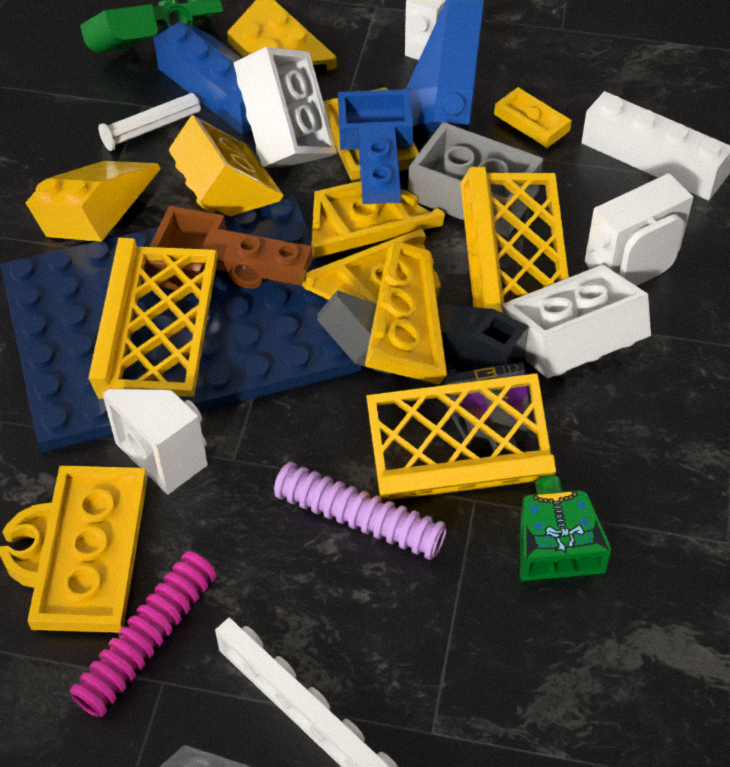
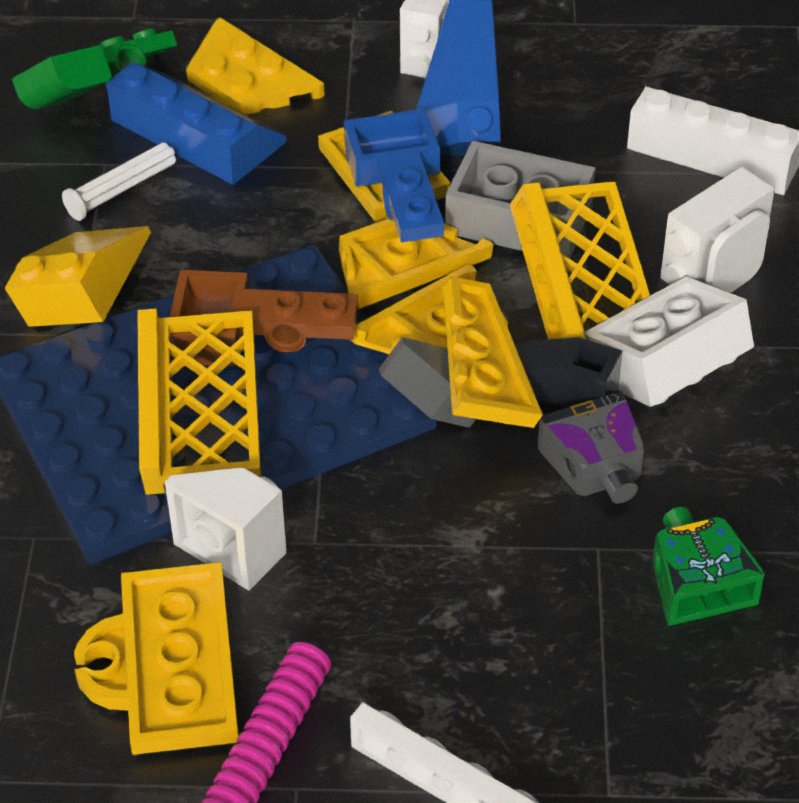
camera: 10 degrees left, 5 degrees down
yellow slope [169,115,284,216] -> none
white slope [234,47,337,168] -> none
lavender piece [274,462,446,560] -> none
yellow fence [367,373,556,501] -> none
yellow plate [494,87,572,148] -> none

